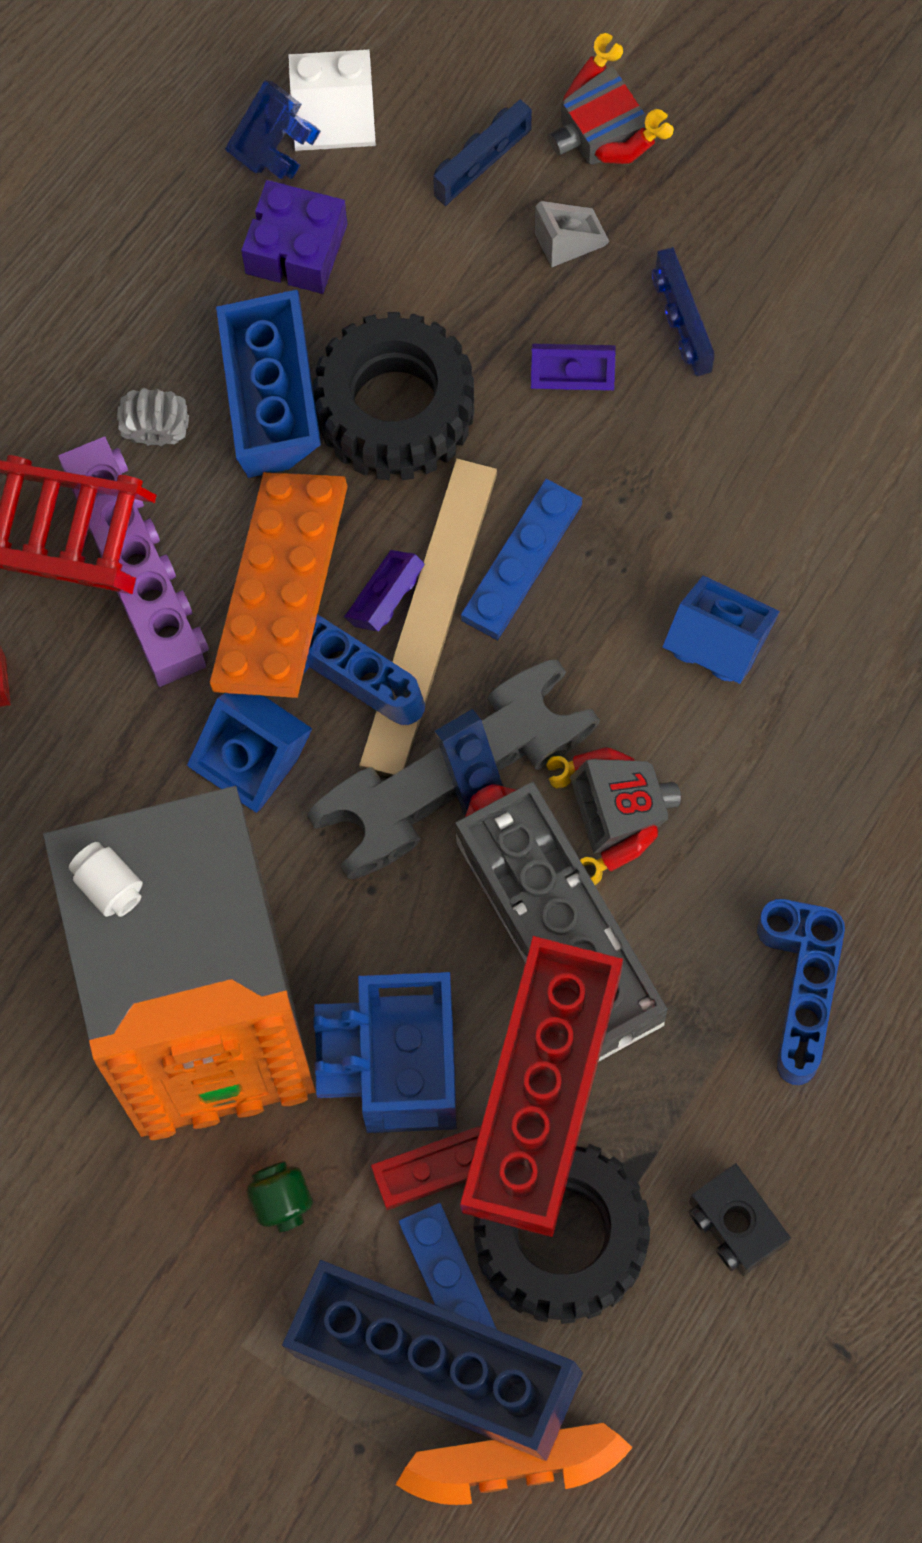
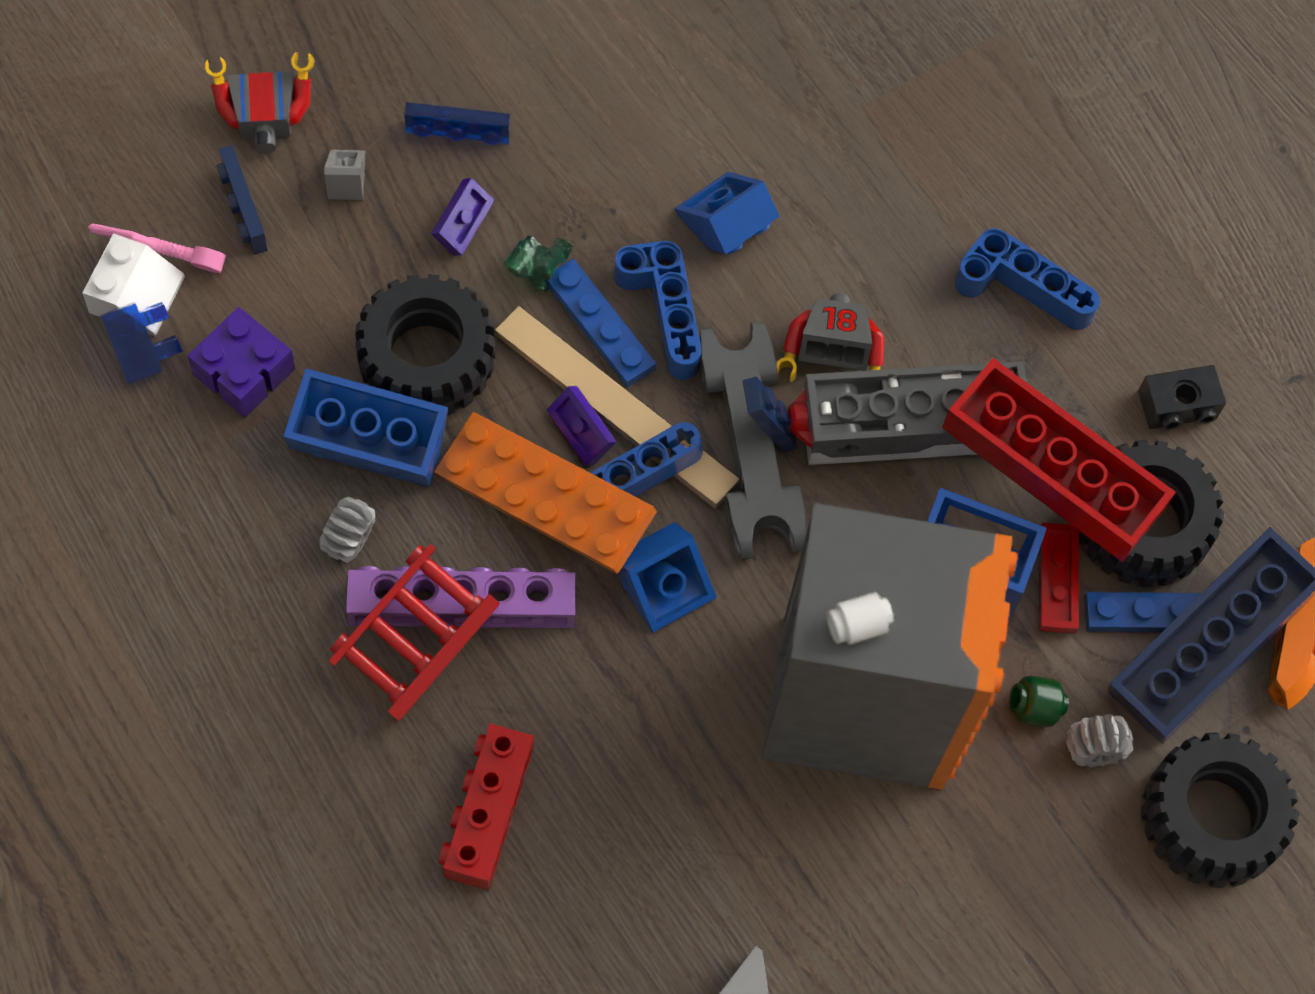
camera: 75 degrees left, 5 degrees down
none -> bright pink piece [88,223,226,273]
none -> clear green piece [504,236,573,292]
none -> blue beam [614,241,701,380]
none -> light grey gear [1066,714,1133,768]
none -> black tyre [1141,732,1299,888]

